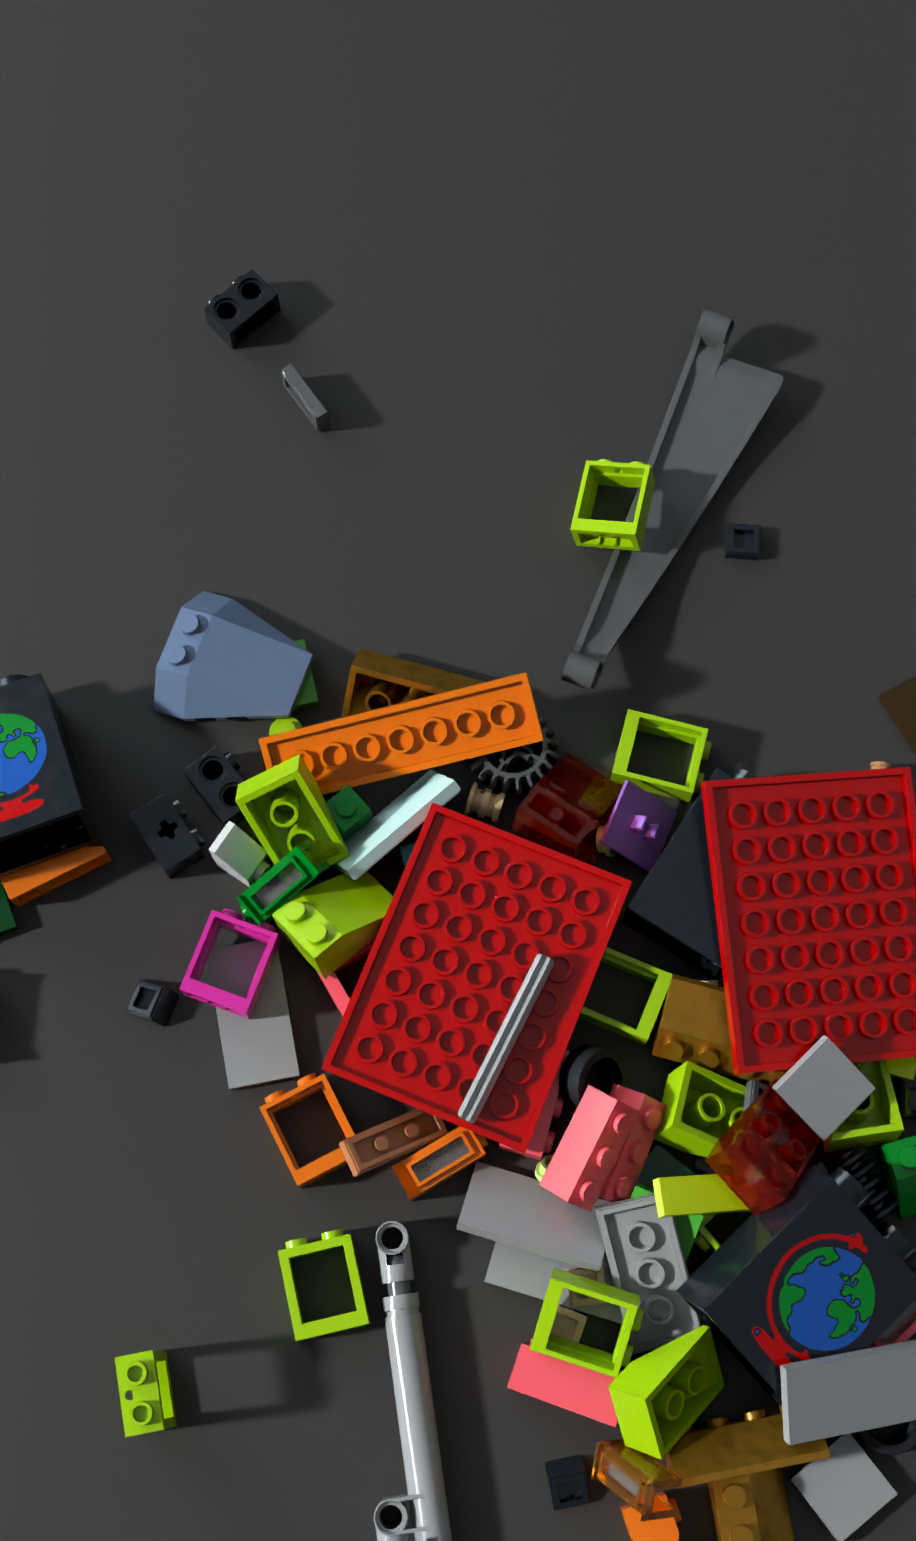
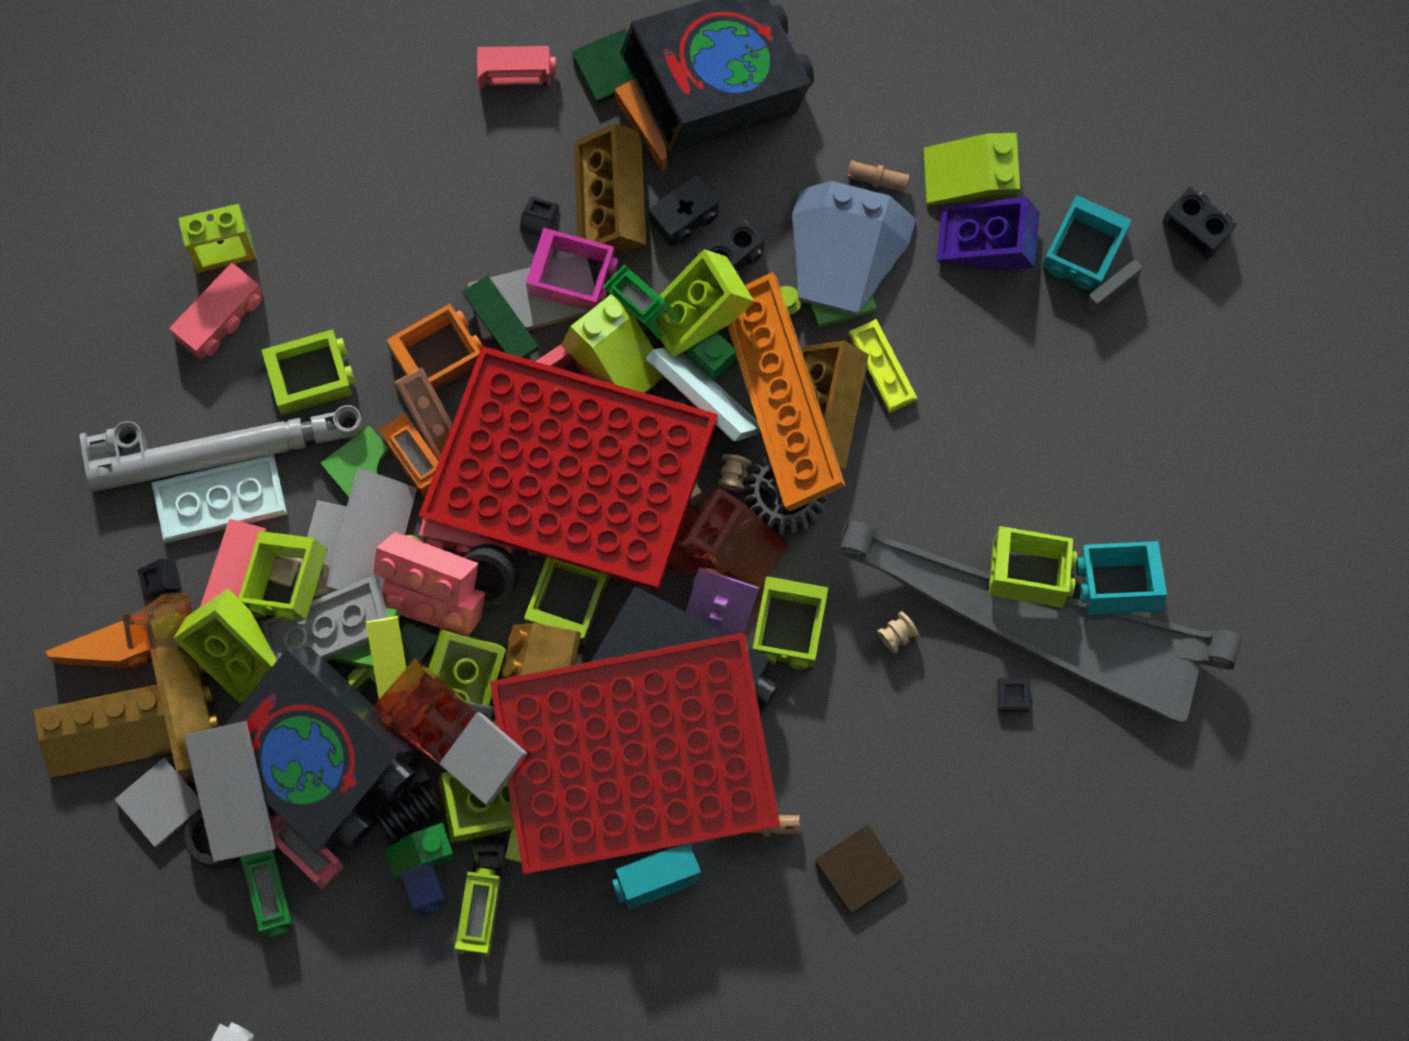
camera: 85 degrees right, 0 degrees up
white slope [209,821,271,887] -> none
light grey axle [458,954,554,1123] -> none
none -> light aqua tile [151,455,287,543]
none -> coral brick [169,263,263,361]
none -> bright green tile [321,425,389,498]
none -> dark green tile [462,275,539,359]
none -> pearl gold slope [574,123,646,254]
none -> medium nougat pin [847,160,910,193]
none -> neon yellow tile [848,320,917,413]
none -> tan bush [877,612,920,653]
none -> lime slope [923,133,1020,205]
none -> dark purple slope [936,197,1040,270]
none -> teal window [1043,195,1132,291]
none -> teal window [1076,541,1167,615]

